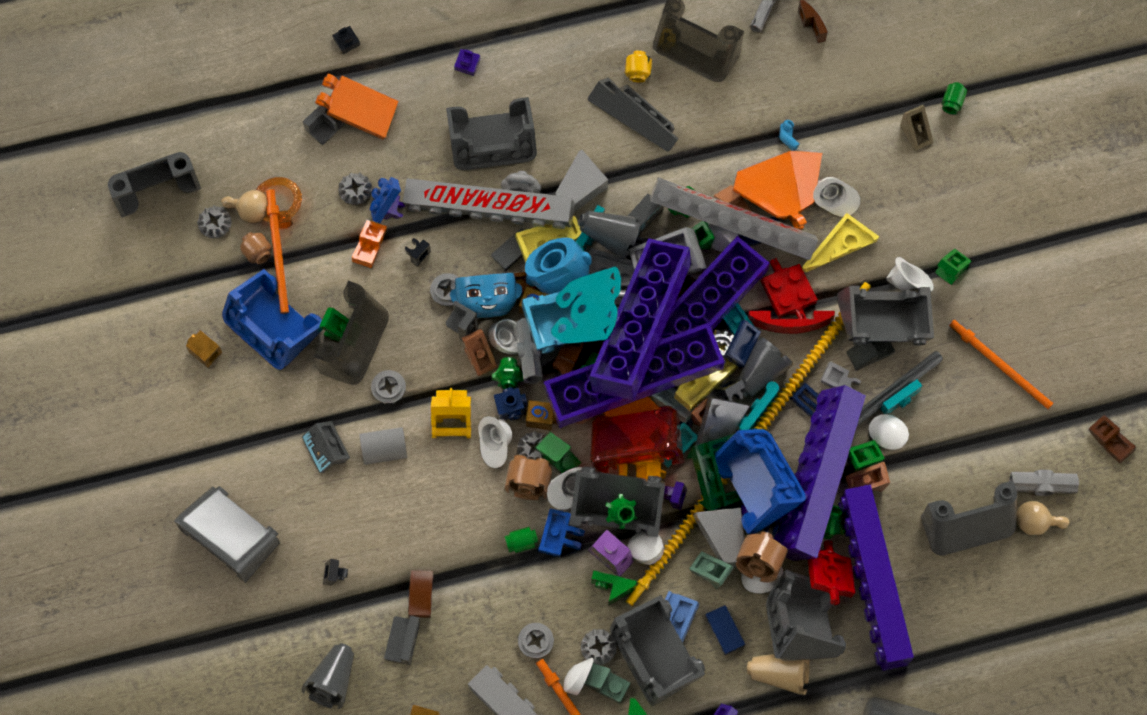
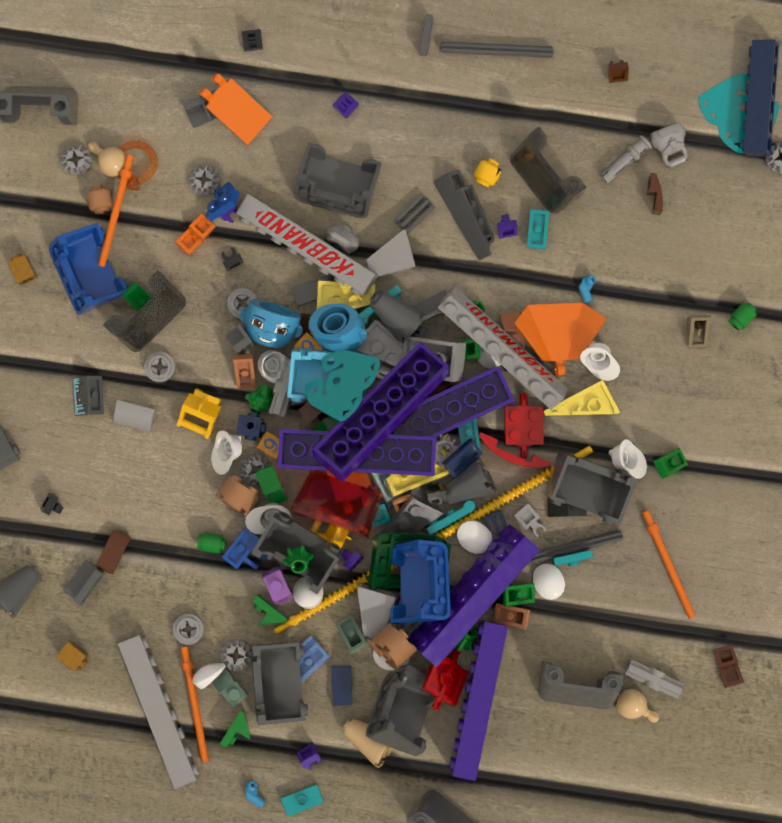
camera: 25 degrees right, 15 degrees up
none -> dark grey tile [395,194,435,234]
none -> white hat [457,520,493,554]
none -> dark purple tile [497,214,518,239]
none -> teal plate [526,209,549,250]

